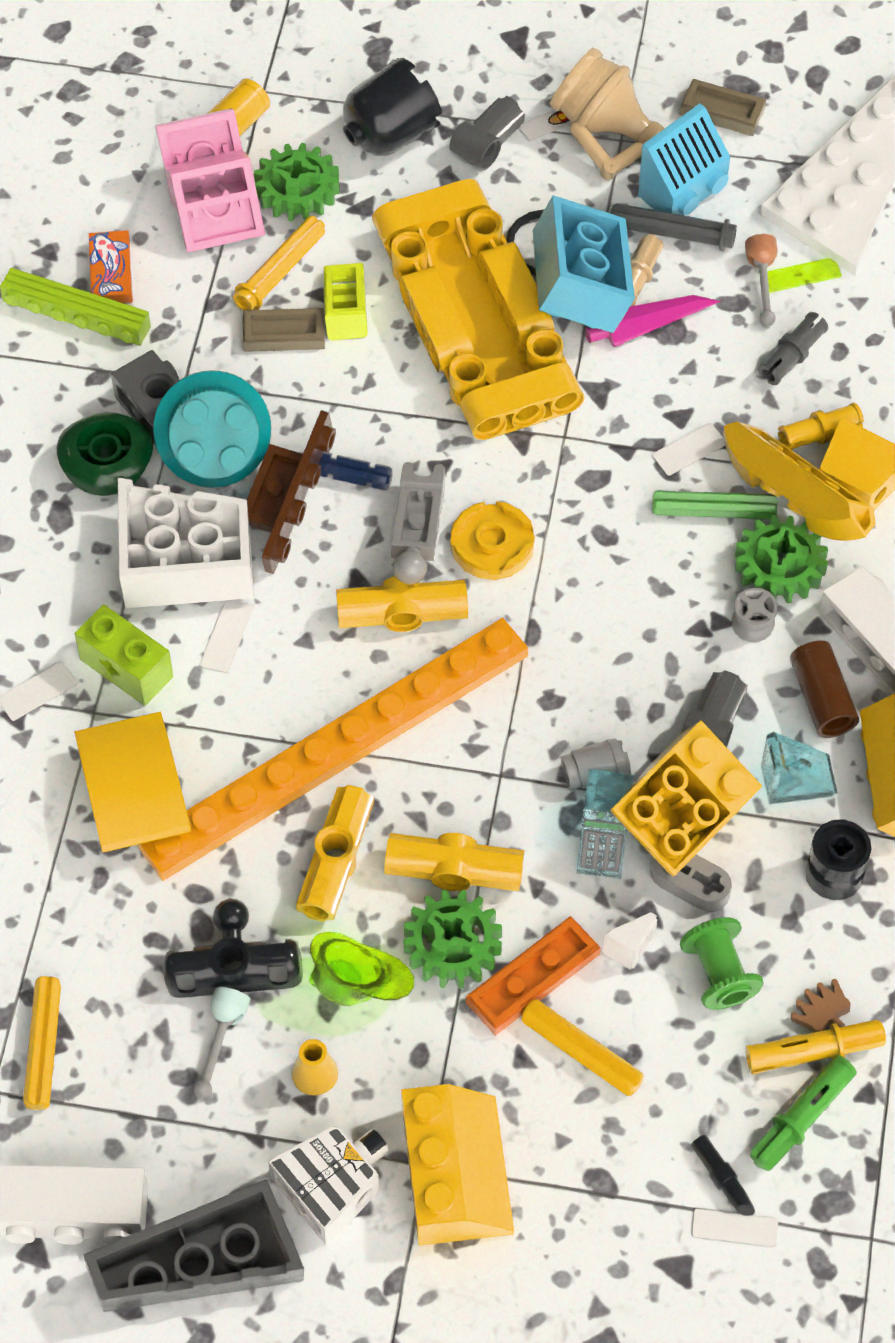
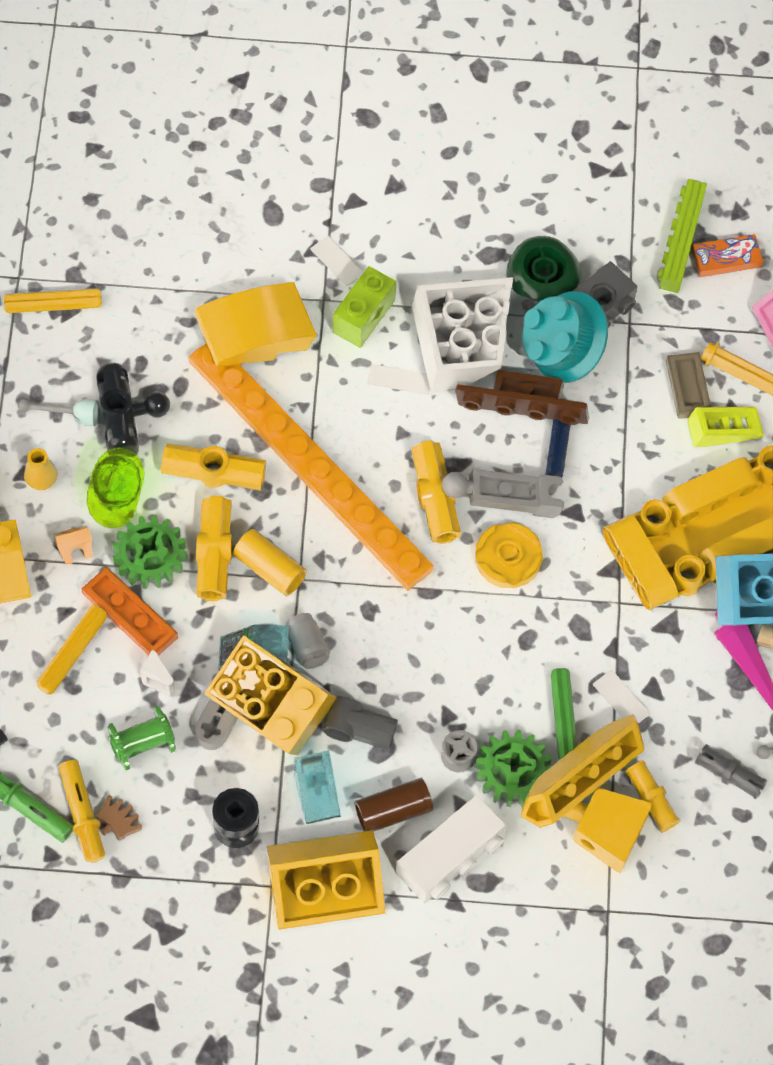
camera: 80 degrees right, 5 degrees up
none -> light orange tile [53,525,93,565]
none -> yellow pin [233,529,307,597]

